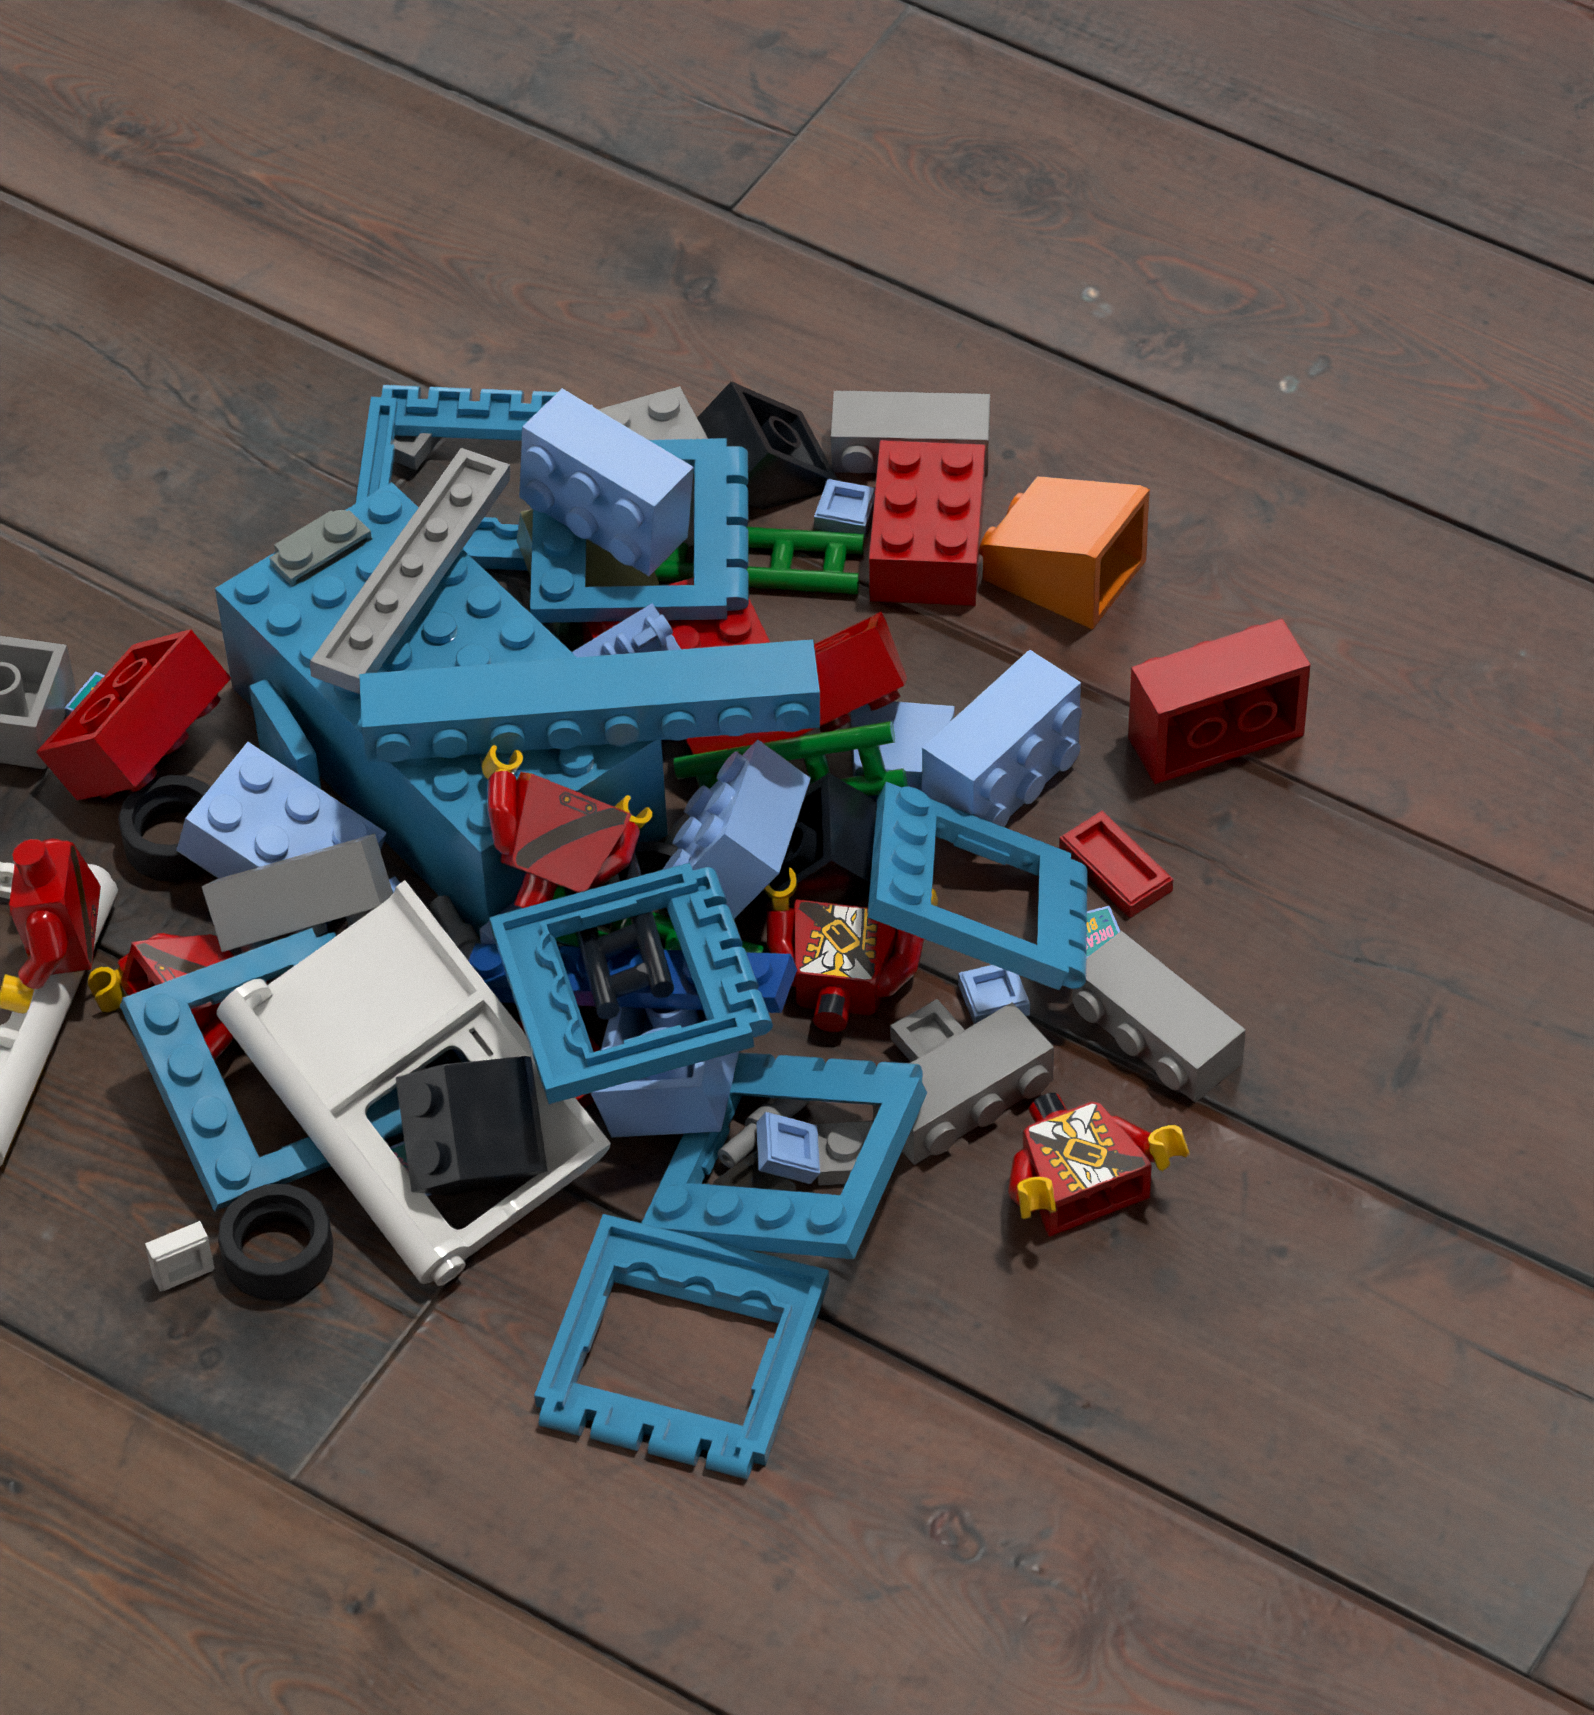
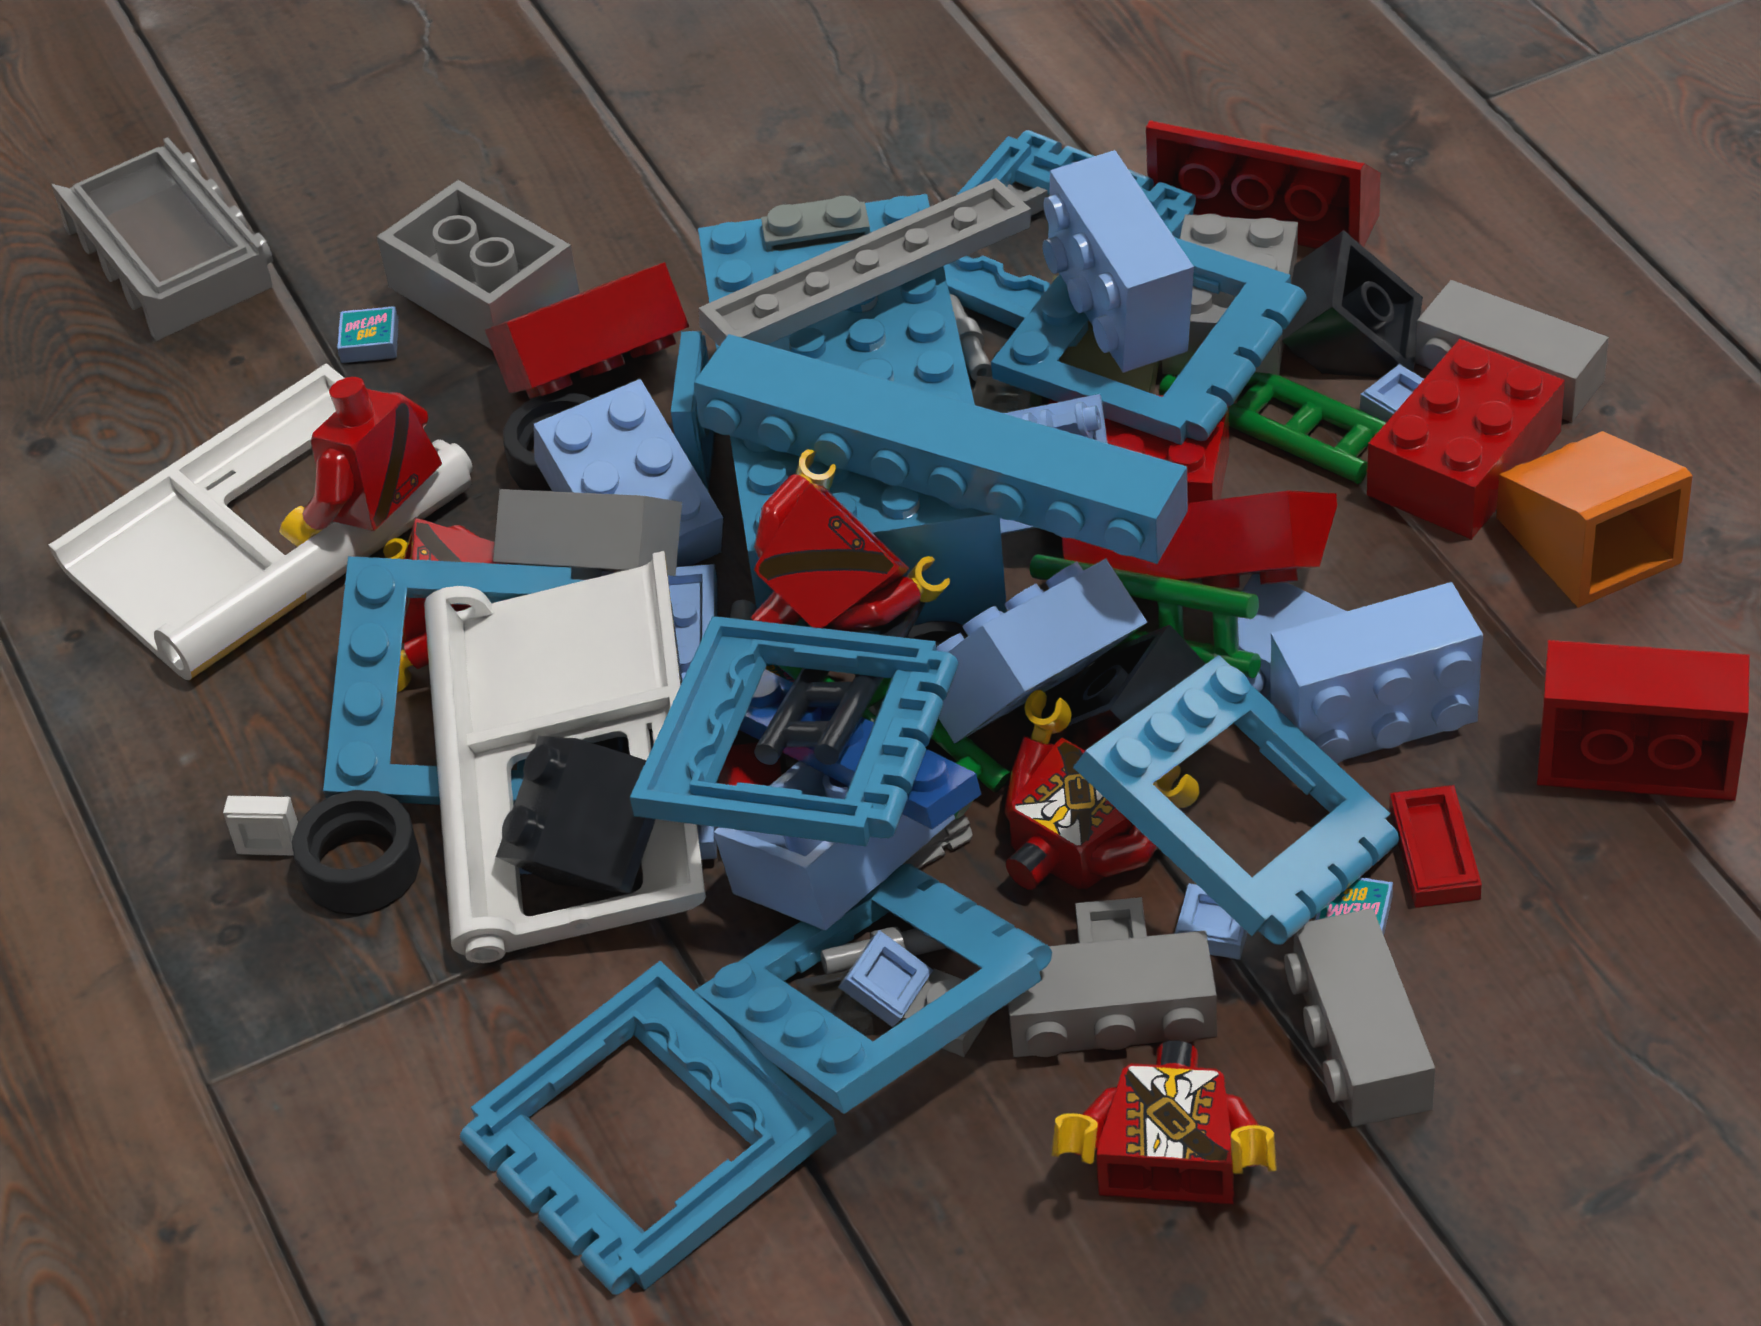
camera: 35 degrees right, 5 degrees down
none -> red slope [1146,120,1381,249]

